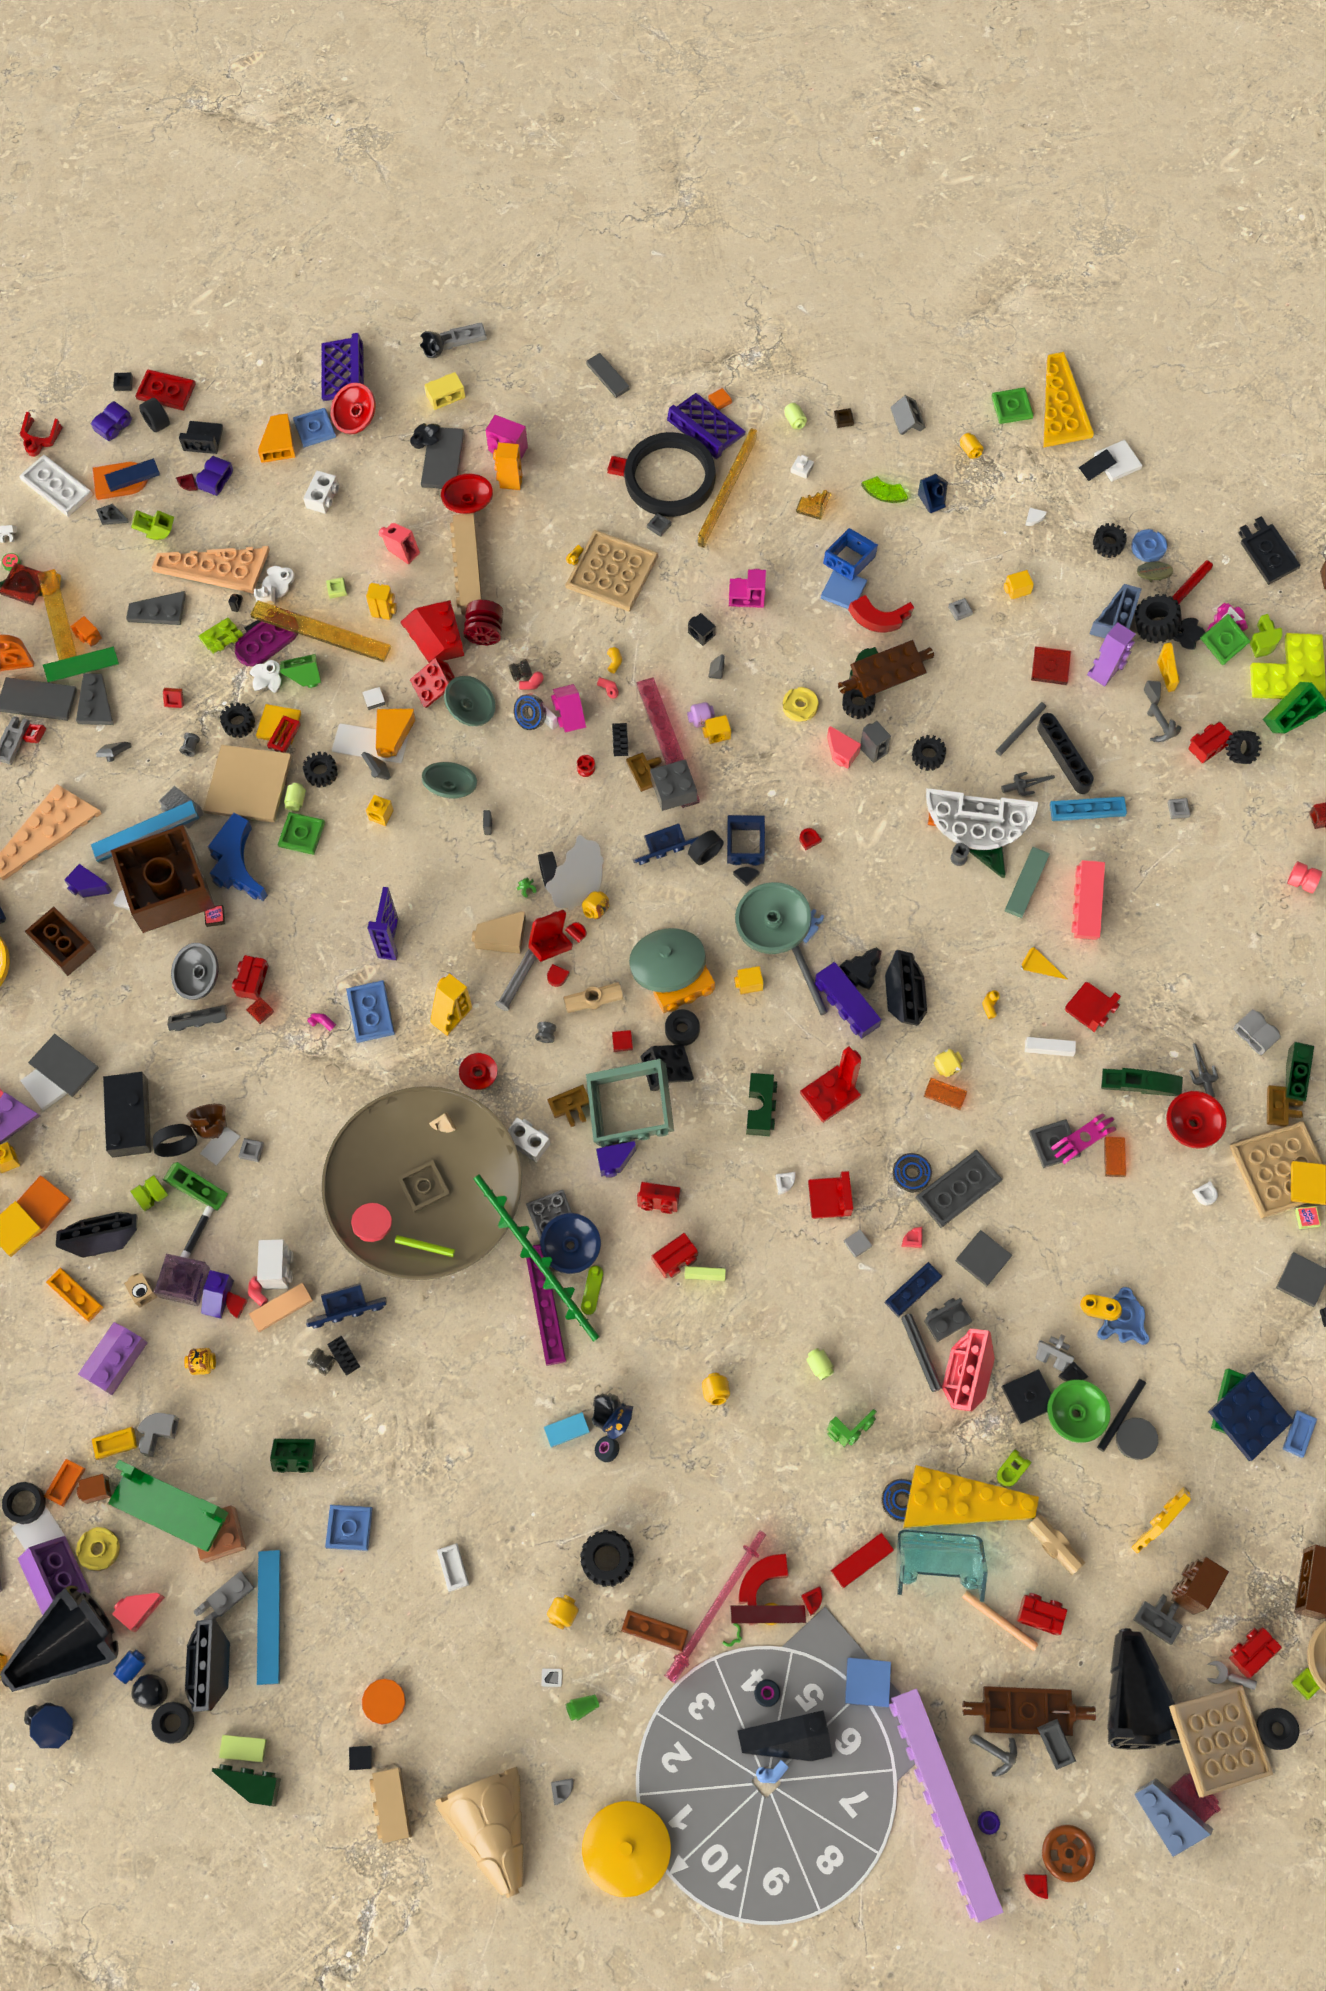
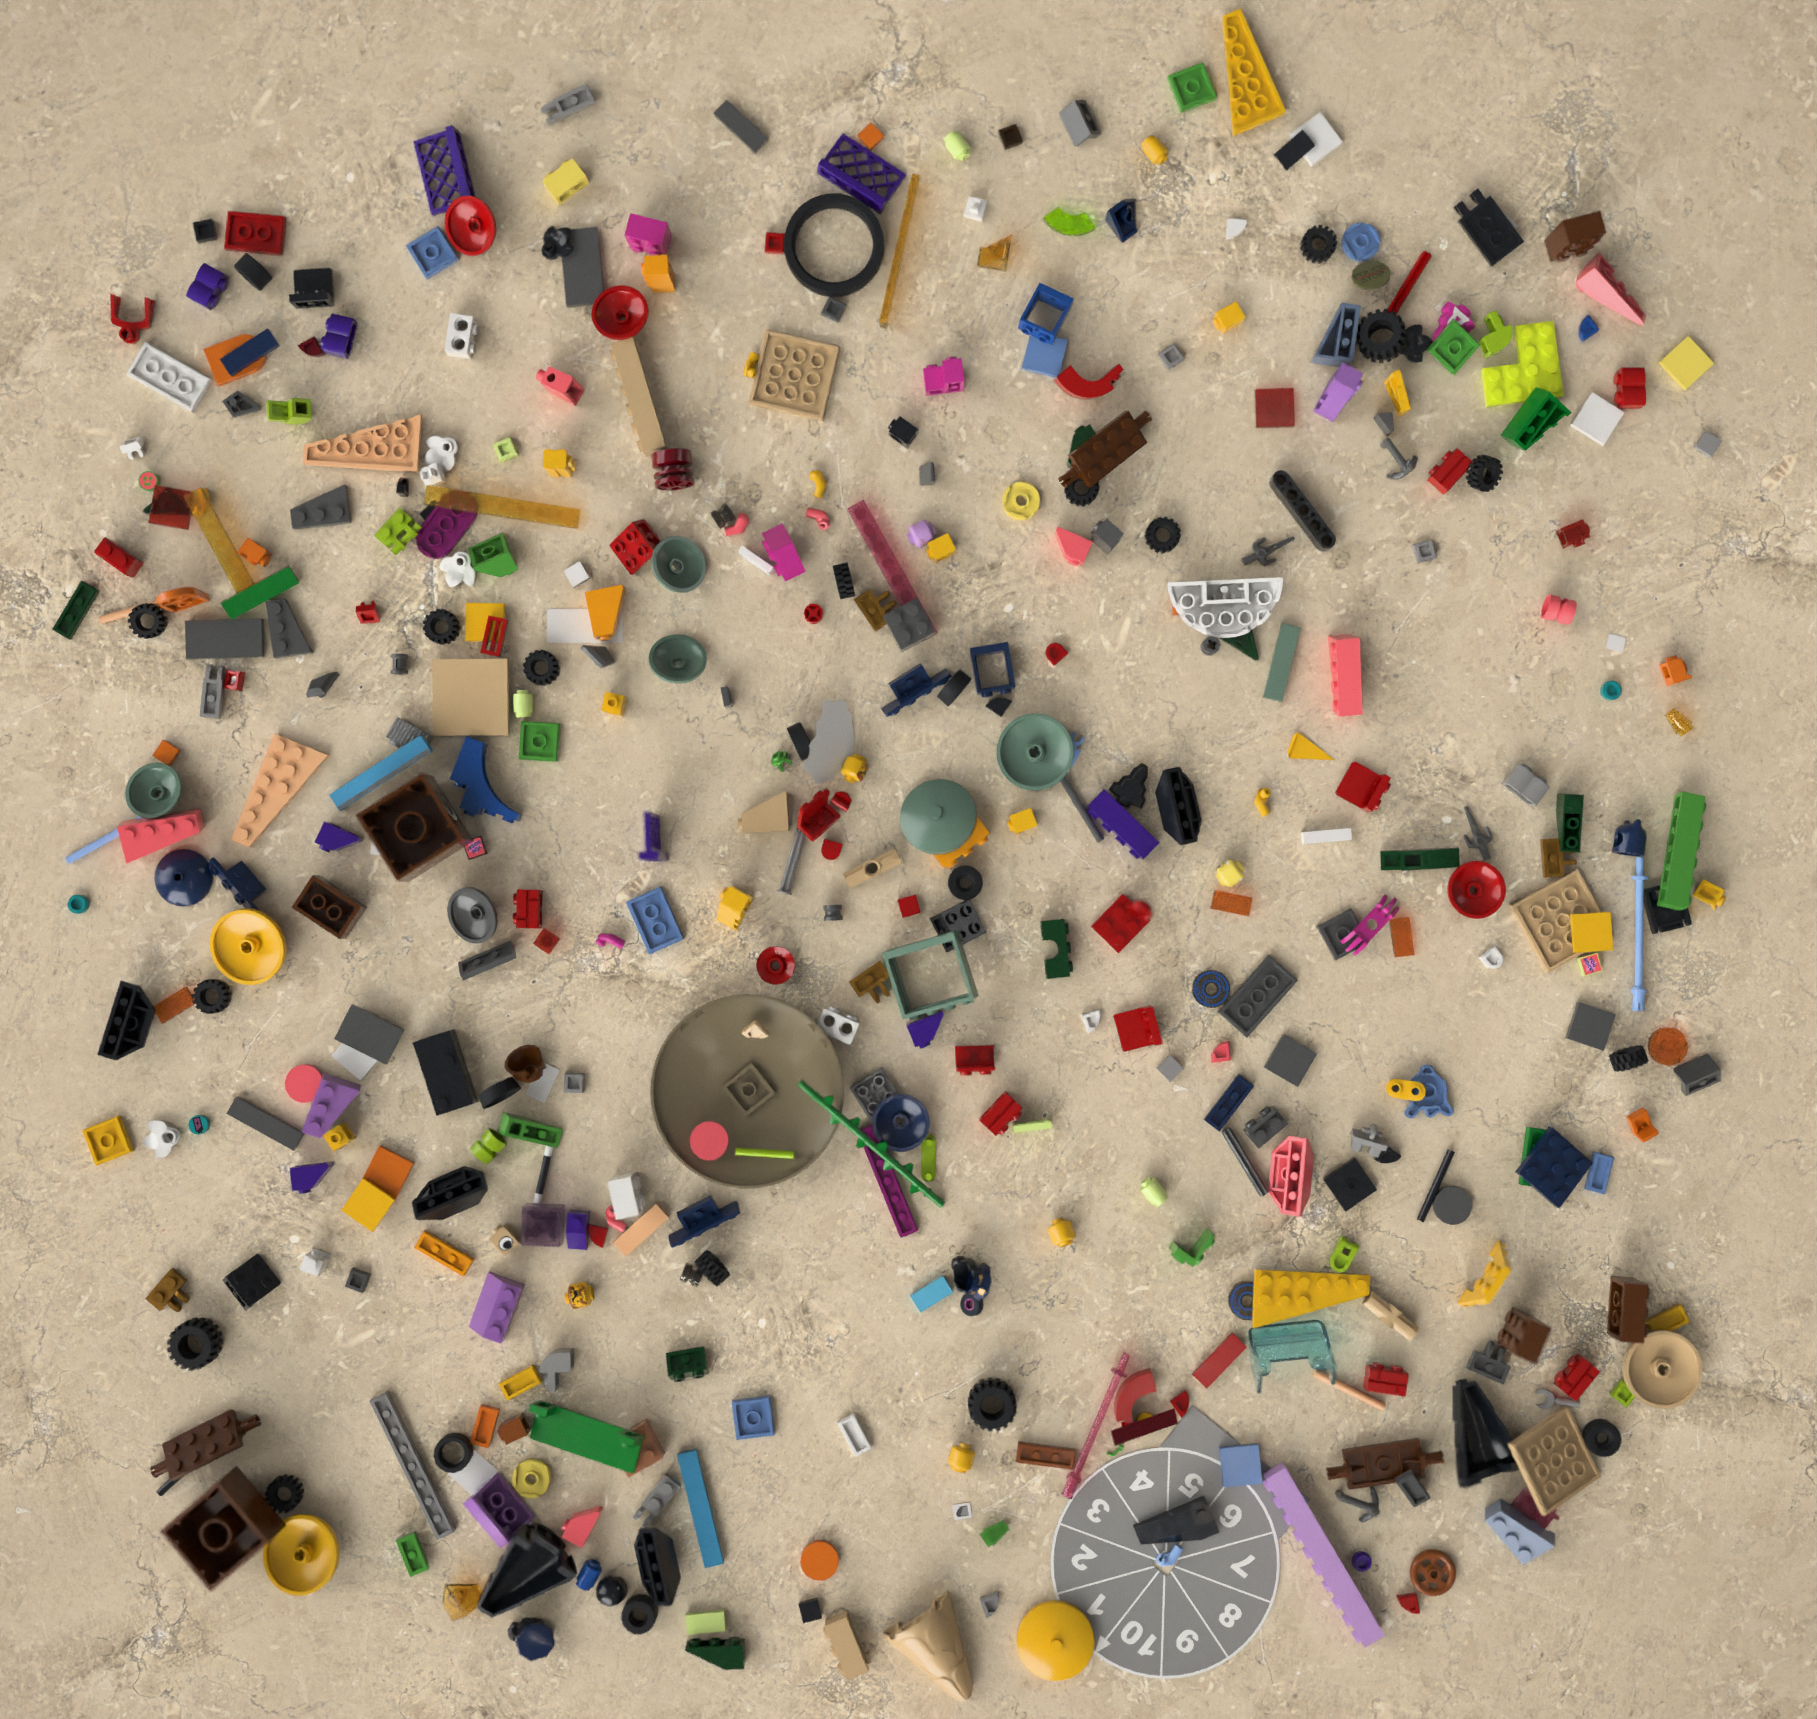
camera: 10 degrees left, 20 degrees up
light orange slope [258,413,295,463] -> none
red wedge [401,600,464,663] -> none
black hair [420,331,444,358] -> none
clear smoke tile [513,693,546,730] -> none
black wheel [754,1679,780,1707] -> none
dark grey bar [995,702,1046,756] -> none
bright green dish [1047,1380,1111,1443] -> none
dark azure plate [1049,797,1127,821] -> none

